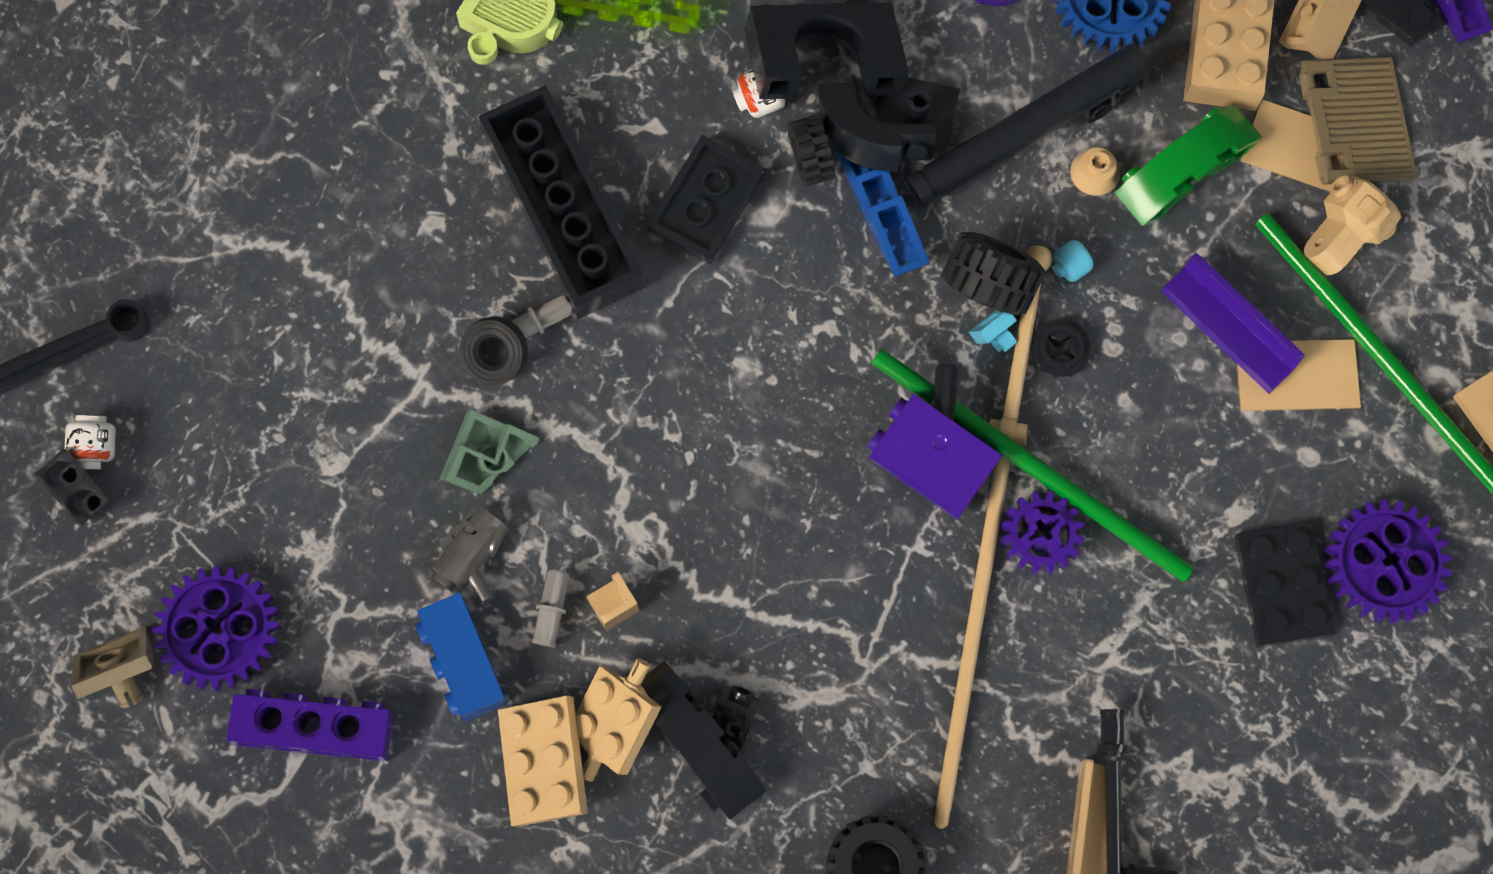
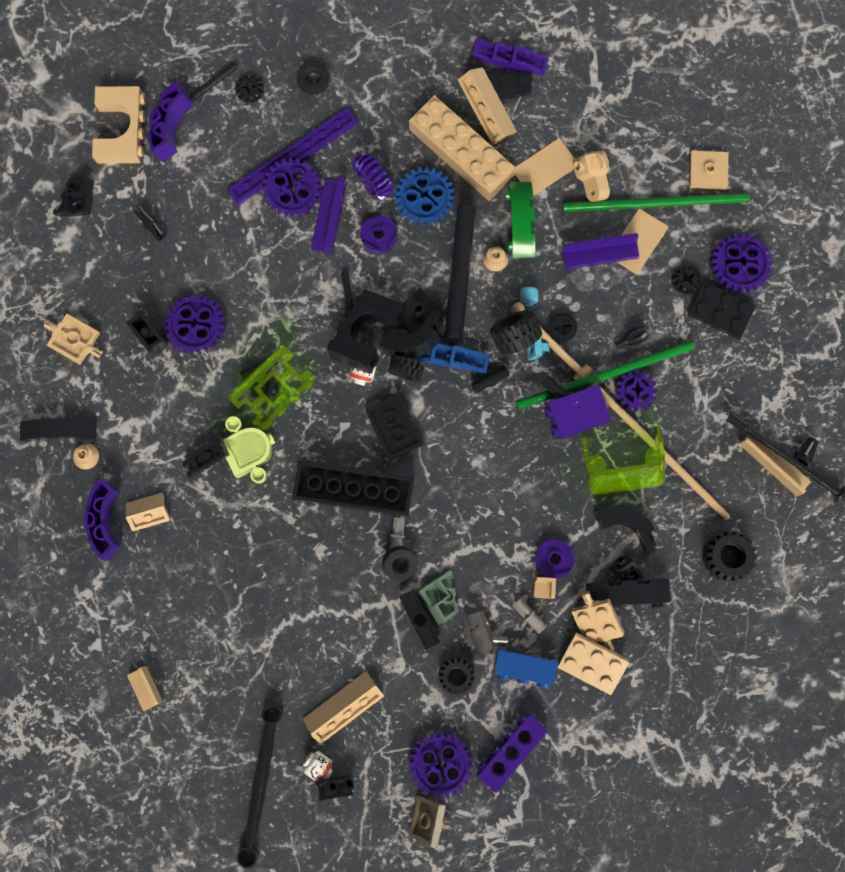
camera: 50 degrees left, 5 degrees up
dark tan window [1299,57,1418,184] -> none
none -> tan panel [127,666,163,711]
none -> tan panel [303,672,384,744]
none -> black piece [399,589,441,650]
none -> black tyre [439,658,475,695]
none -> black pin [471,366,510,394]
none -> dark purple plate [535,539,575,579]
none -> clear neon green windscreen [580,426,666,495]
none -> black arch [594,505,656,555]
none -> black piece [614,325,649,349]
none -> black gear [672,264,702,295]

